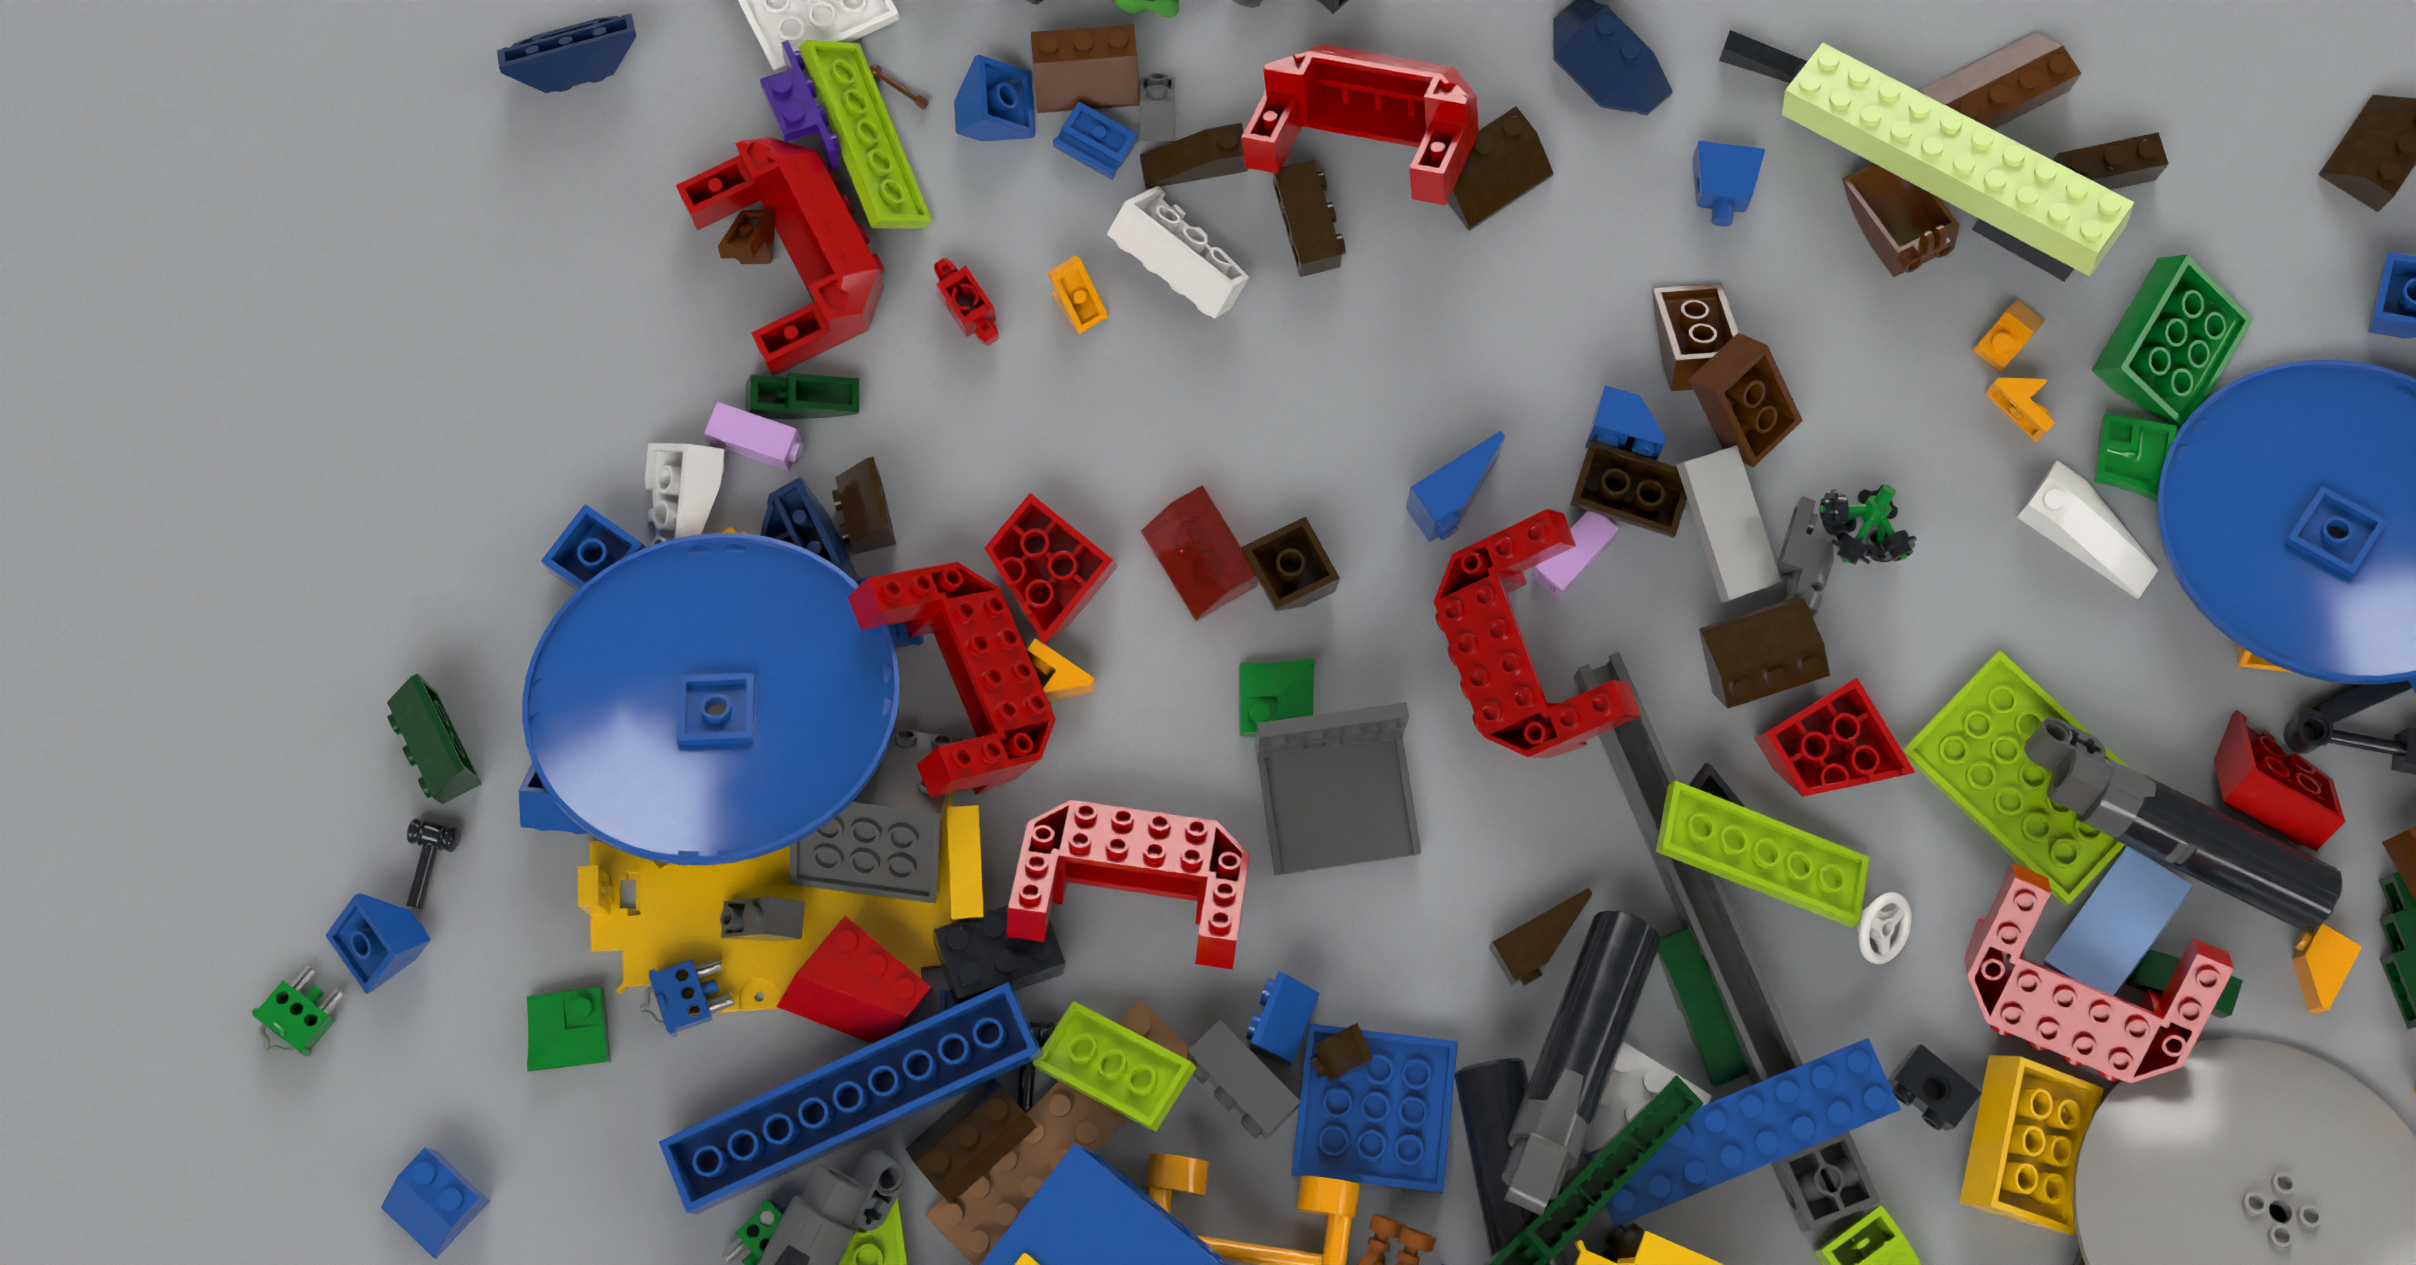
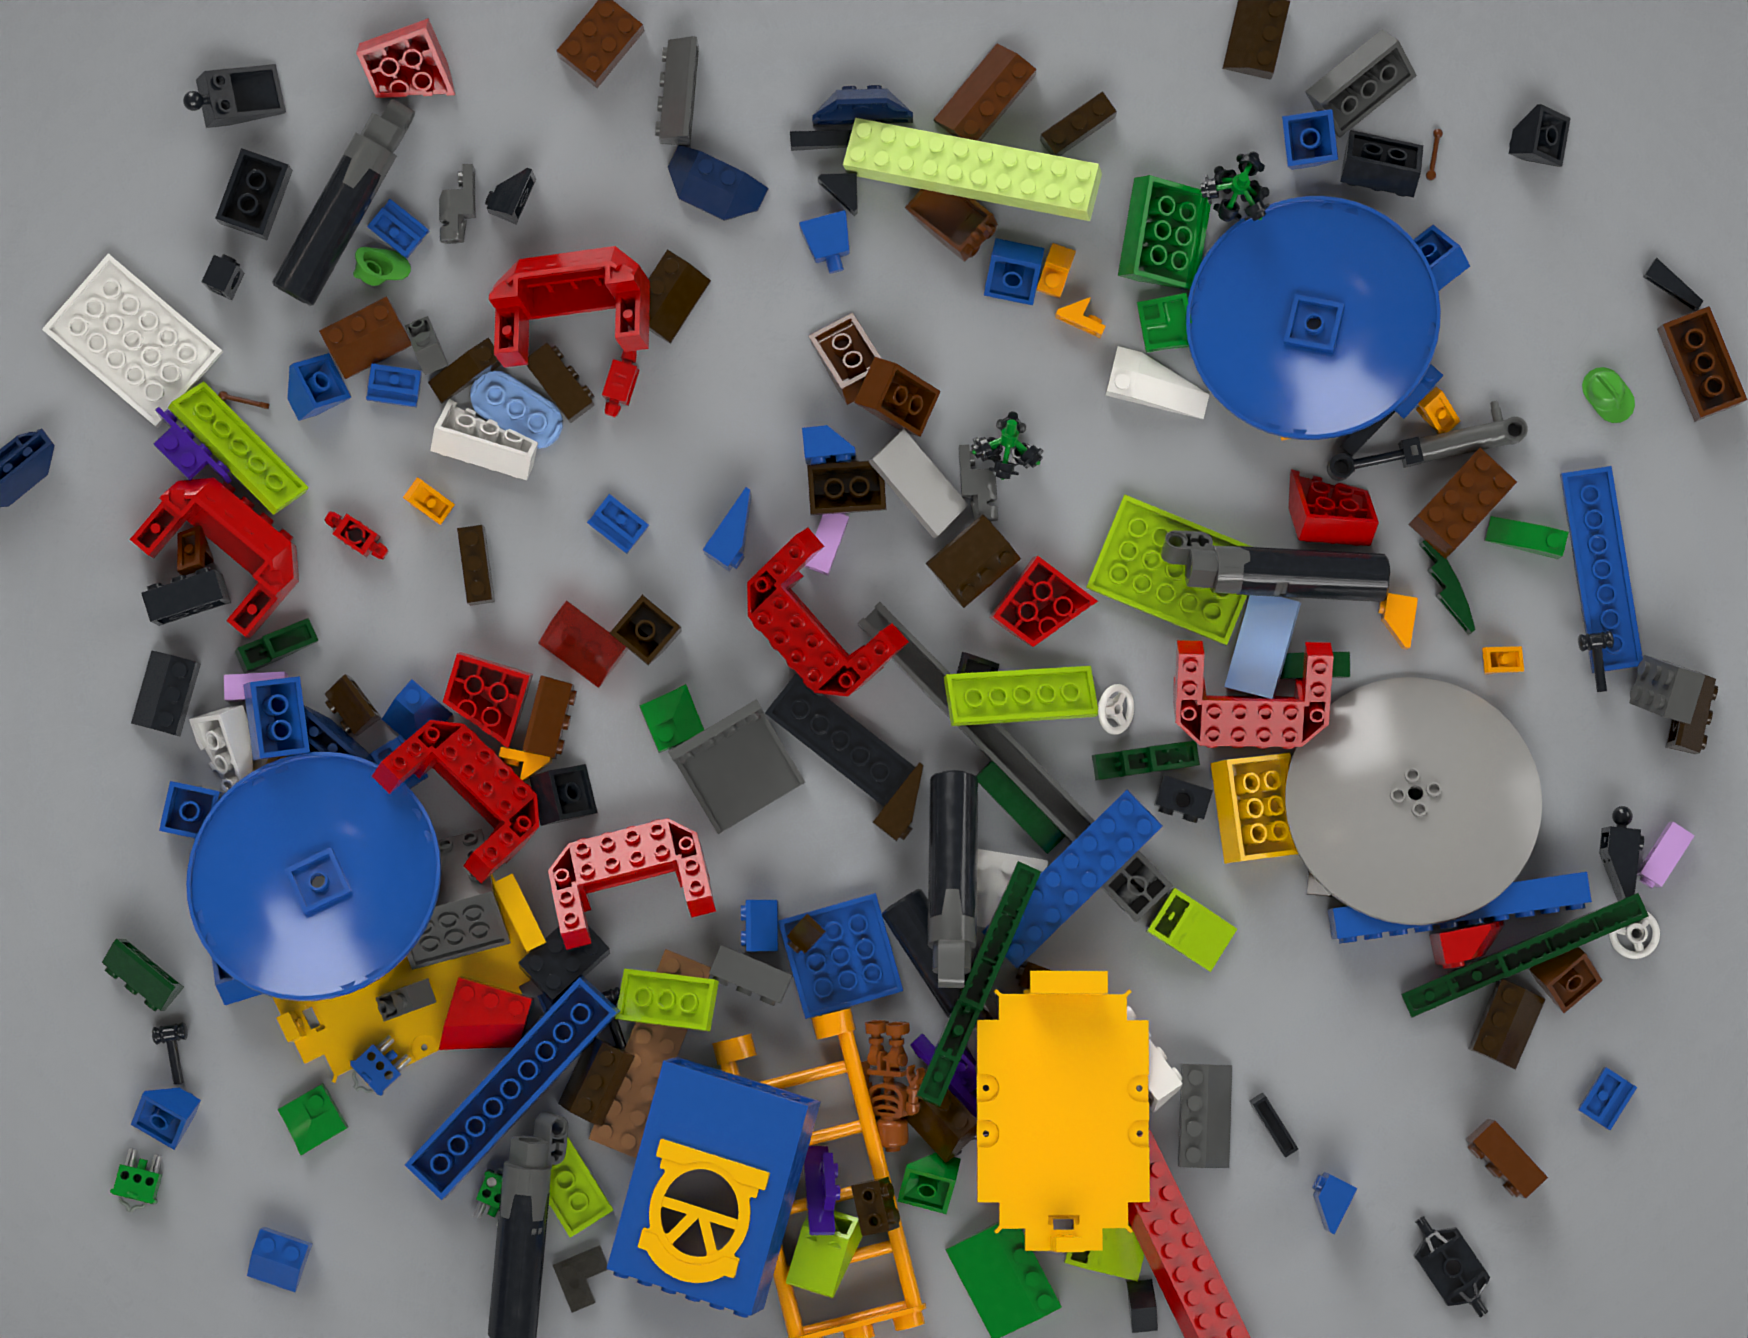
camera: 20 degrees left, 10 degrees up
none -> black slope [131,651,201,737]
none -> black brick [141,567,231,626]
none -> blue slope [243,676,310,760]
none -> blue slope [382,679,453,740]
none -> dark brown brick [457,525,495,606]
none -> light blue tile [470,371,563,449]
none -> reddish brown slope [522,675,577,759]
none -> black slope [529,764,598,826]
none -> blue plate [587,494,650,554]
none -> red piece [602,351,640,418]
none -> black plate [765,674,915,807]
none -> dark blue wedge [812,85,913,126]
none -> black slope [818,173,858,216]
none -> blue slope [984,238,1045,305]
none -> dark green slope [1092,740,1200,781]
none -> black plant [1200,151,1270,222]

